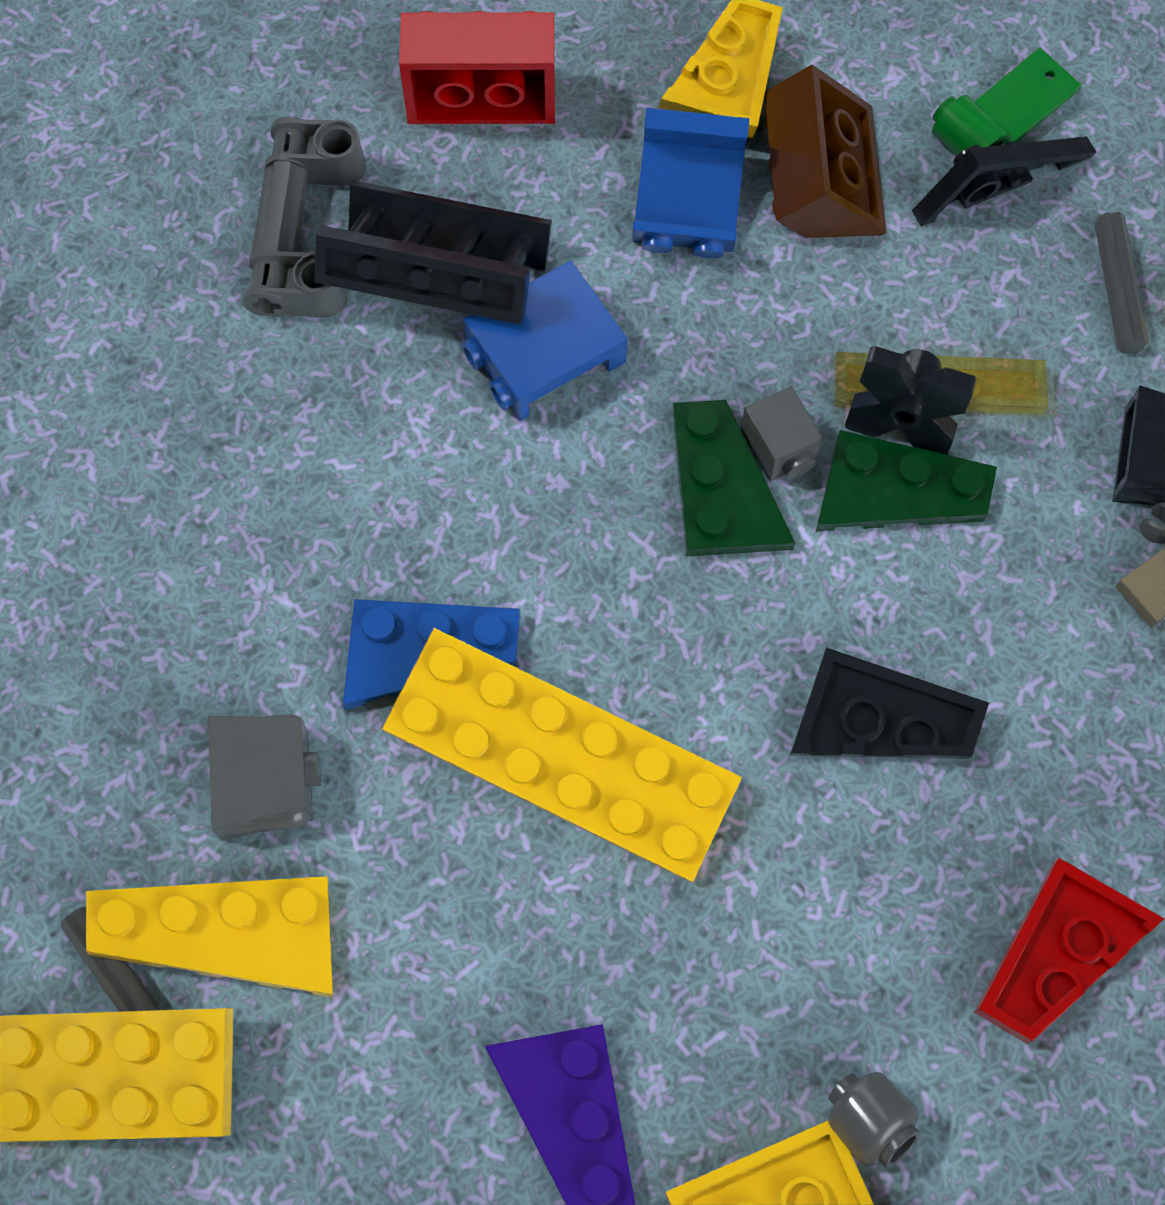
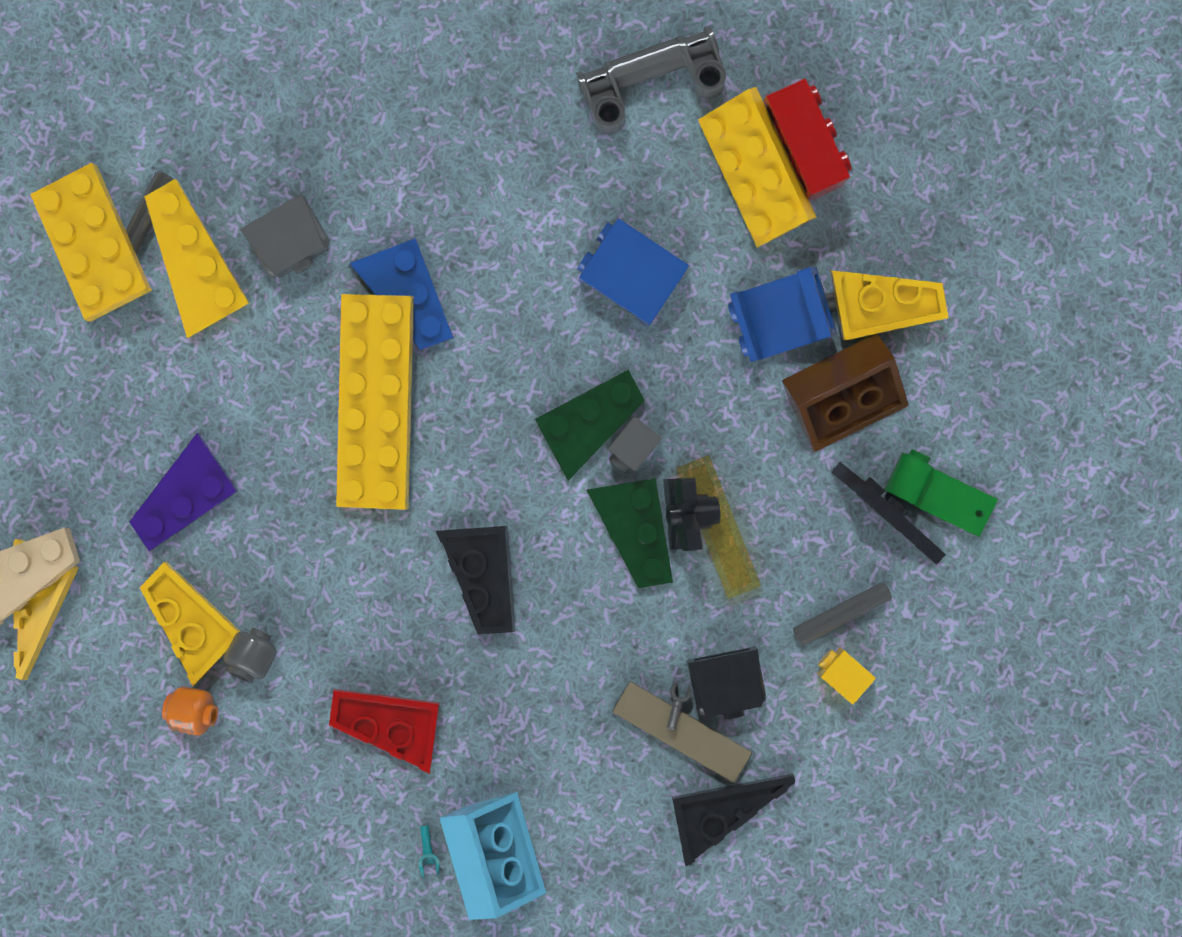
camera: 65 degrees right, 20 degrees up
black fence [315,180,552,325] -> none
none -> yellow plate [698,87,817,247]

